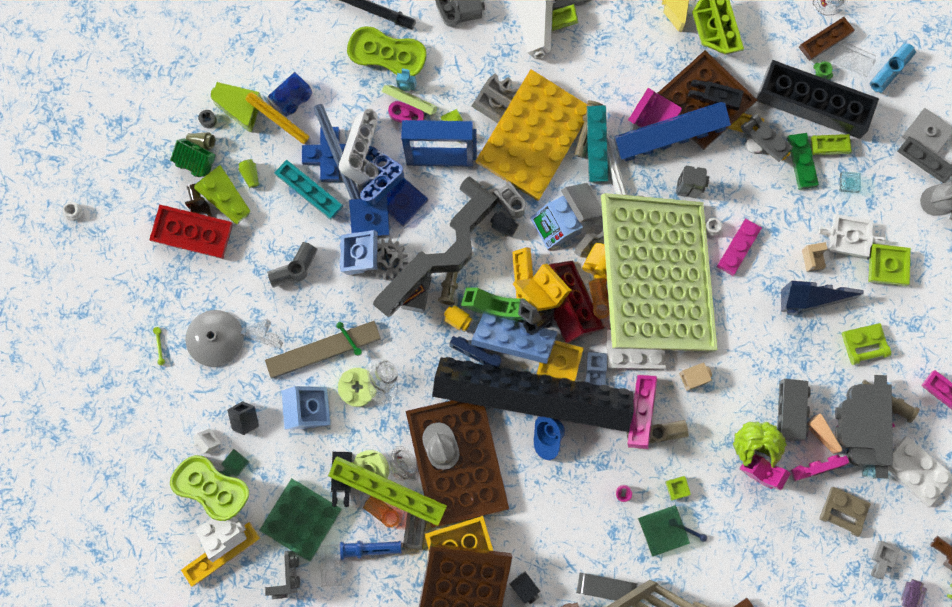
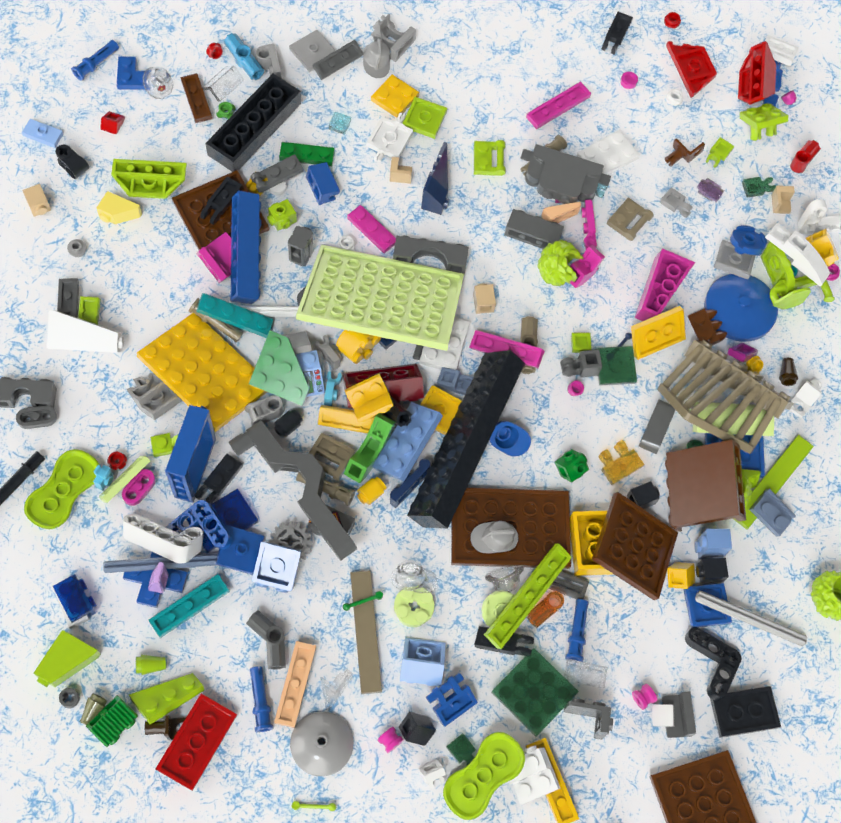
camera: 85 degrees left, 10 degrees down
yellow axle [245,92,310,144] -> none
dark grey slope [518,298,541,325] -> none
clear orange piece [588,278,610,319] -> none
lime plate [811,134,852,155] -> none
none -> red plate [107,451,127,470]
none -> lavender slope [148,562,169,593]
none -> black hinge [195,454,243,504]
none -> red plate [206,42,223,59]
none -> plate [249,330,310,406]
none -> blue pin [249,666,274,732]
none -> light grey plate [256,43,282,78]
none -> lime brick [267,199,297,231]
none -> light nougat plate [274,641,316,728]
none -> blue hinge [306,162,340,205]
none -> dark tan plate [308,432,355,481]
none -> medium azure plate [324,371,342,406]
none -> yellow plate [371,74,419,118]
none -> dark pink wheel [377,727,404,753]
none -> dark grey arch [393,235,469,274]
none -> blue plate [426,673,478,727]
none -> green brick [555,449,589,483]
none -> dark grey brick [560,350,602,378]
none -> clear yellow plate [598,440,645,486]
none -> yellow plate [631,306,686,360]
none -> dark pink wedge [634,248,696,321]

